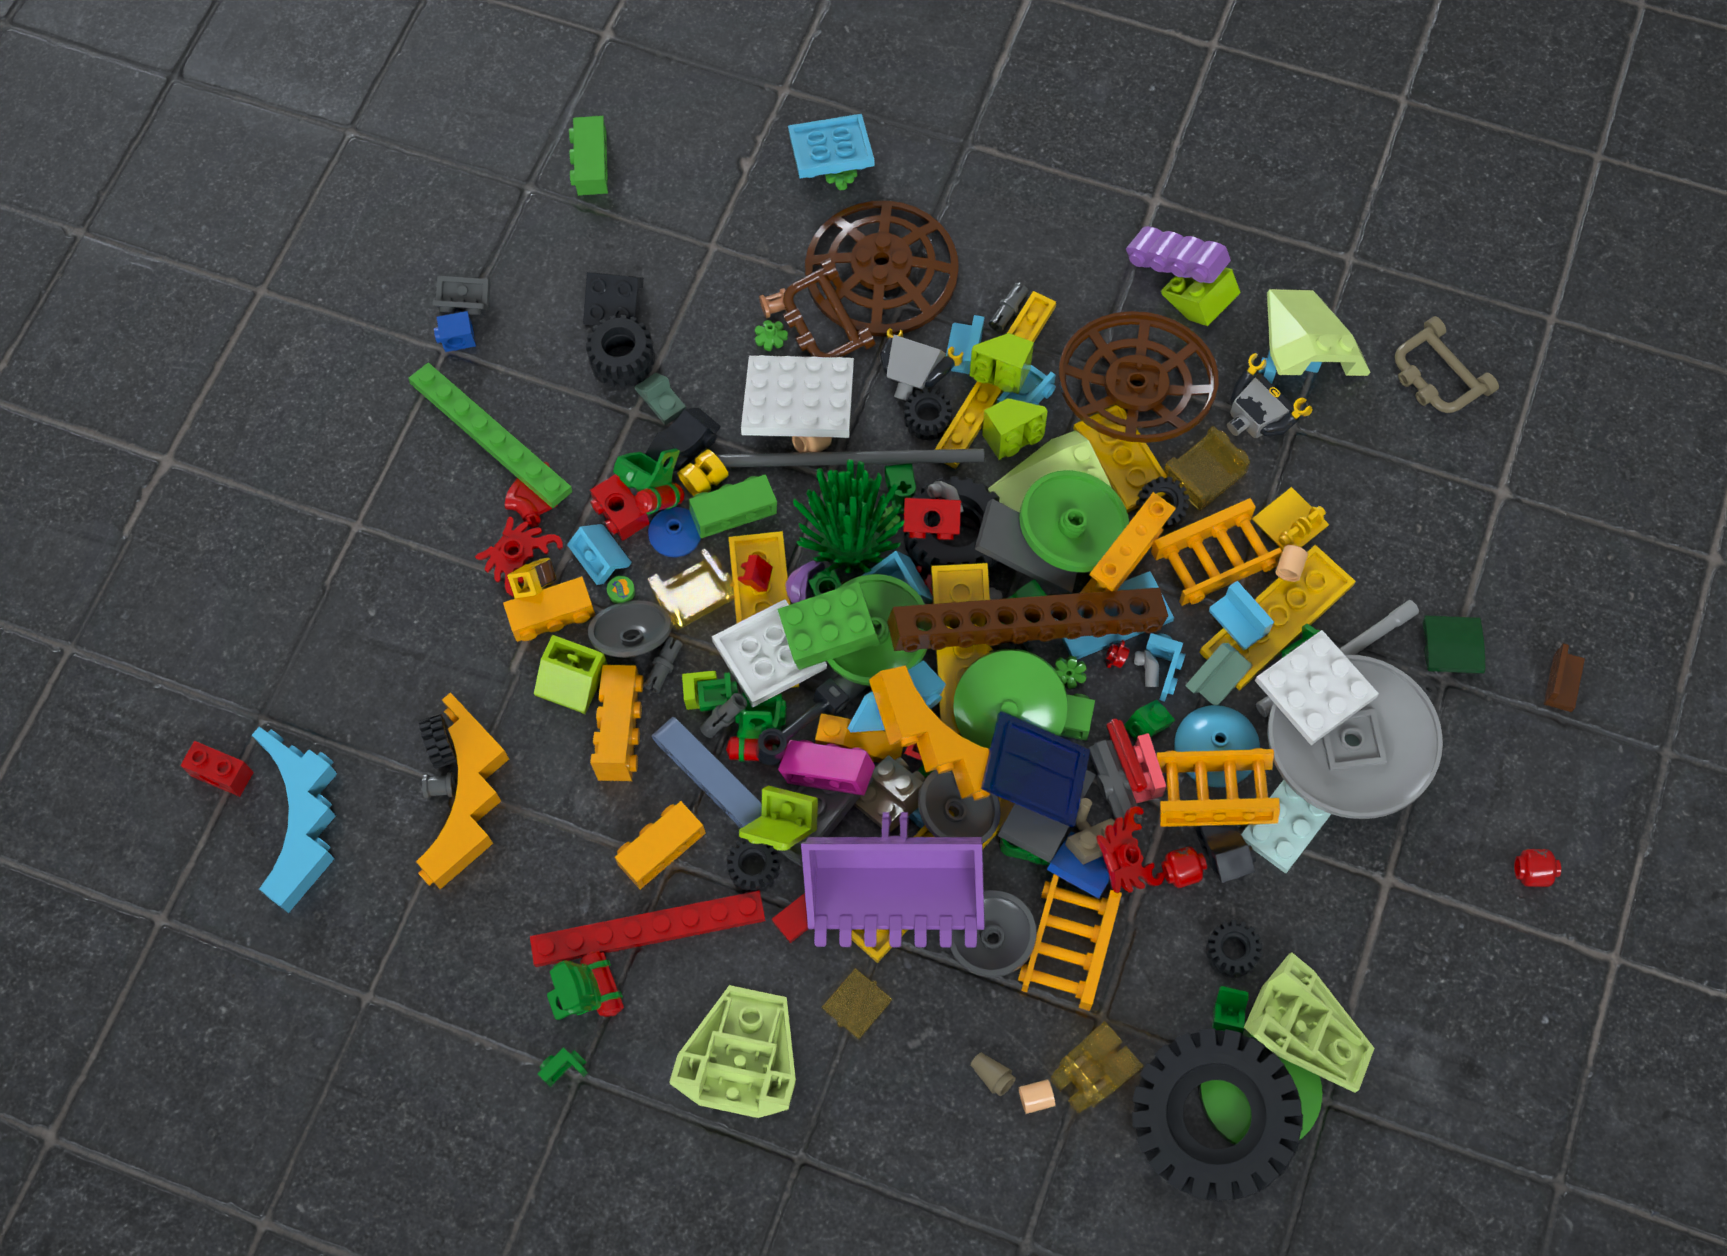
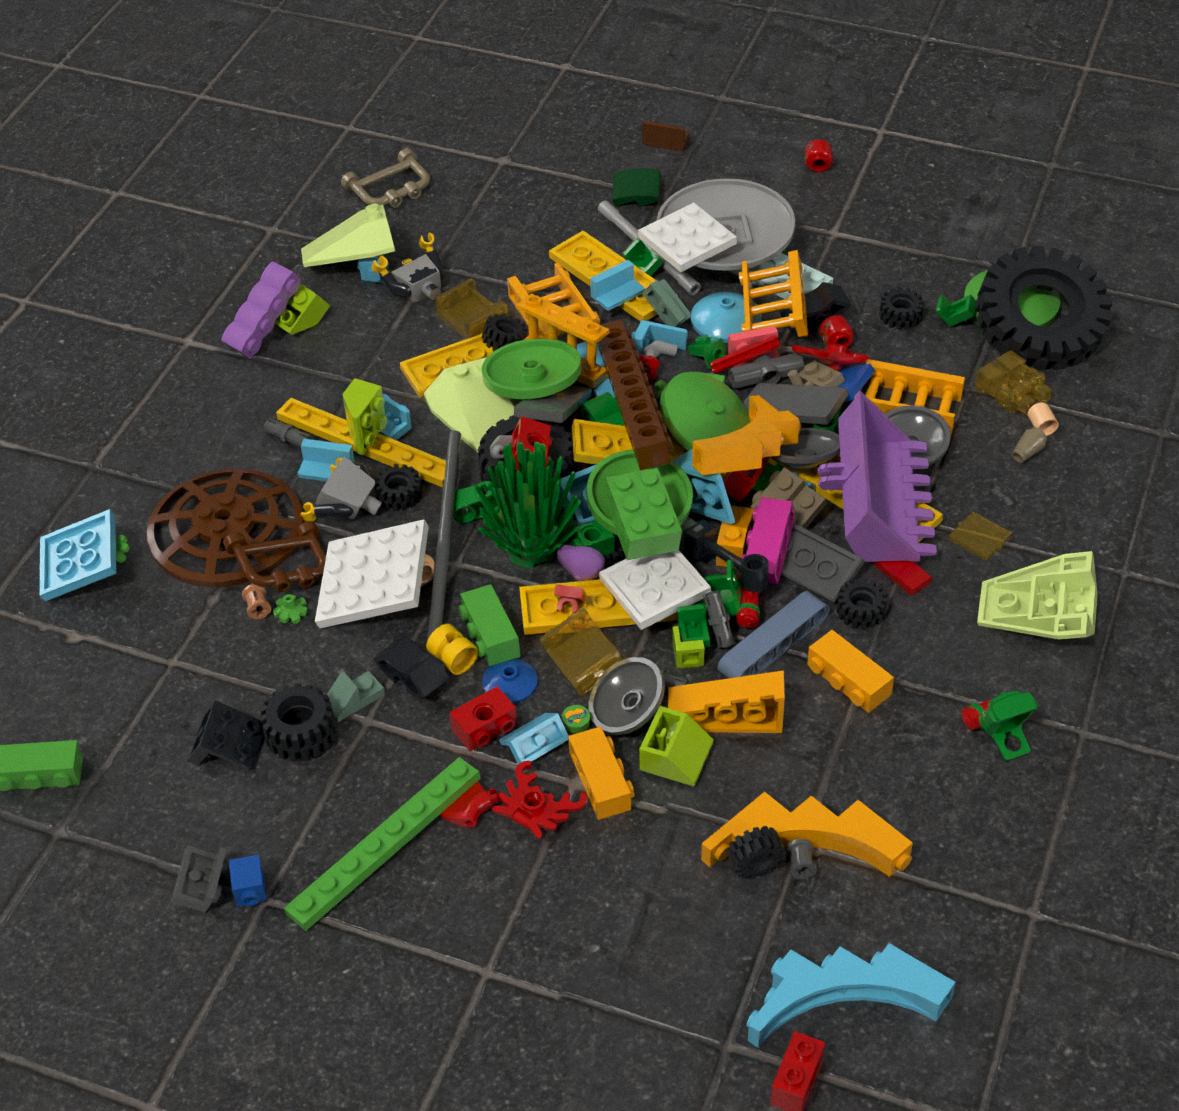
camera: 90 degrees left, 20 degrees down
yellow leg [507,558,557,598] -> none
red plate [530,891,765,967] -> none
green bracket [537,1047,588,1087] -> none
green piece [613,448,684,515] -> none
lime bracket [739,786,818,850] -> none
clear blue piece [981,711,1090,827] -> none
lime slope [982,398,1048,460] -> none
reddish brown dish [1058,311,1219,443] -> none
yellowish green wedge [1244,953,1374,1093] -> none
yellow hinge [1252,487,1329,550] -> none
light nougat beam [1276,545,1308,582] -> none

